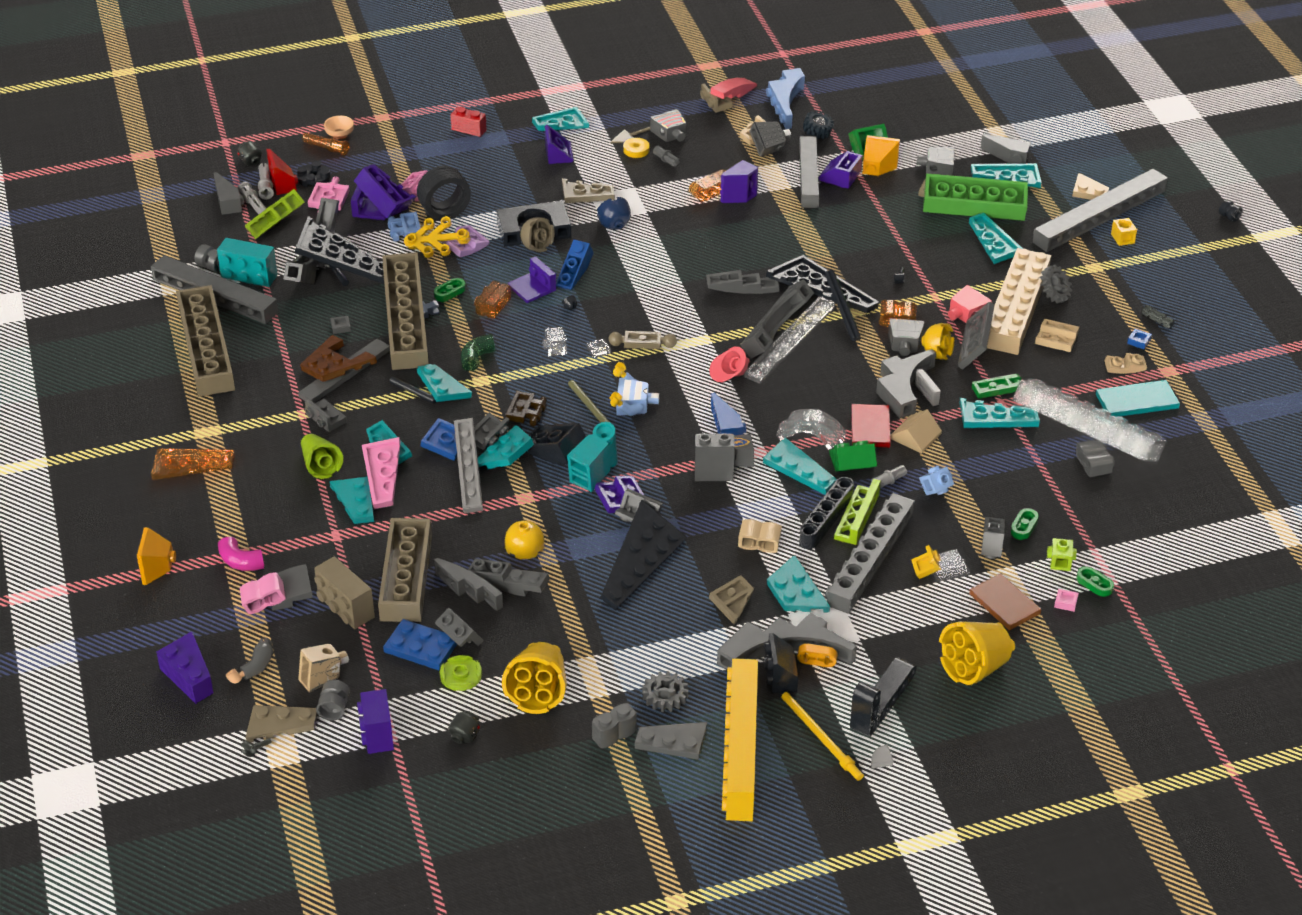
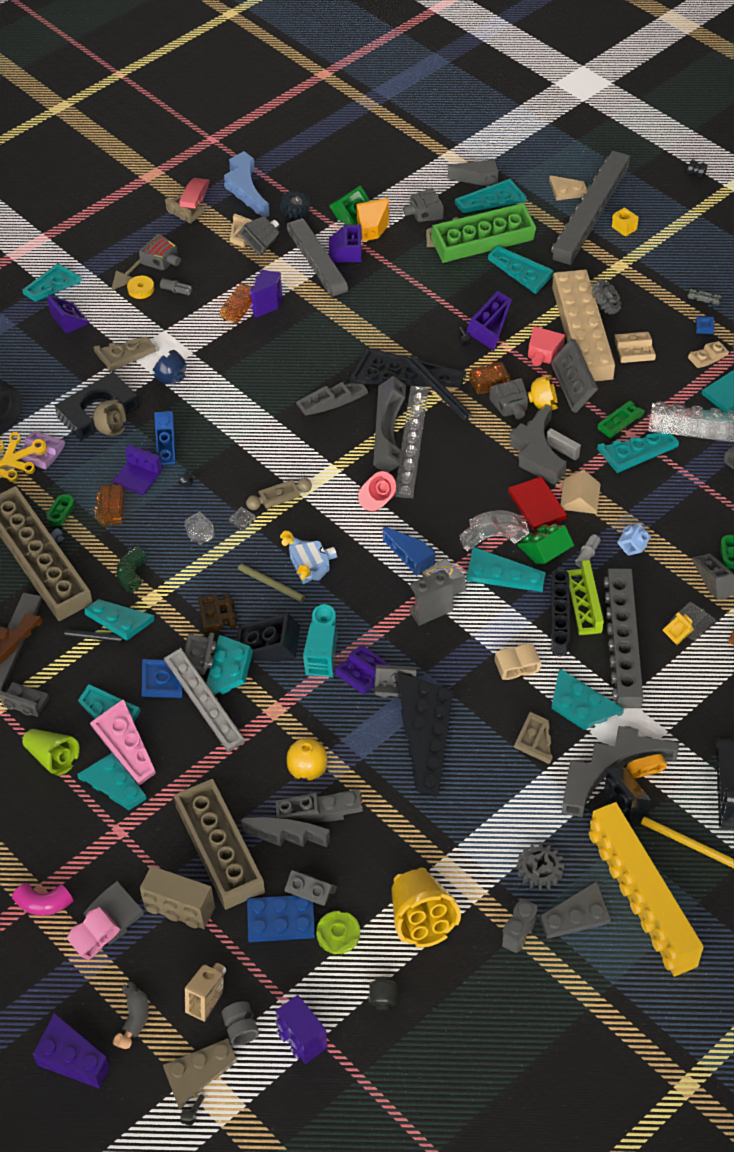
camera: 25 degrees left, 10 degrees up
none -> dark purple wedge [466,291,512,351]

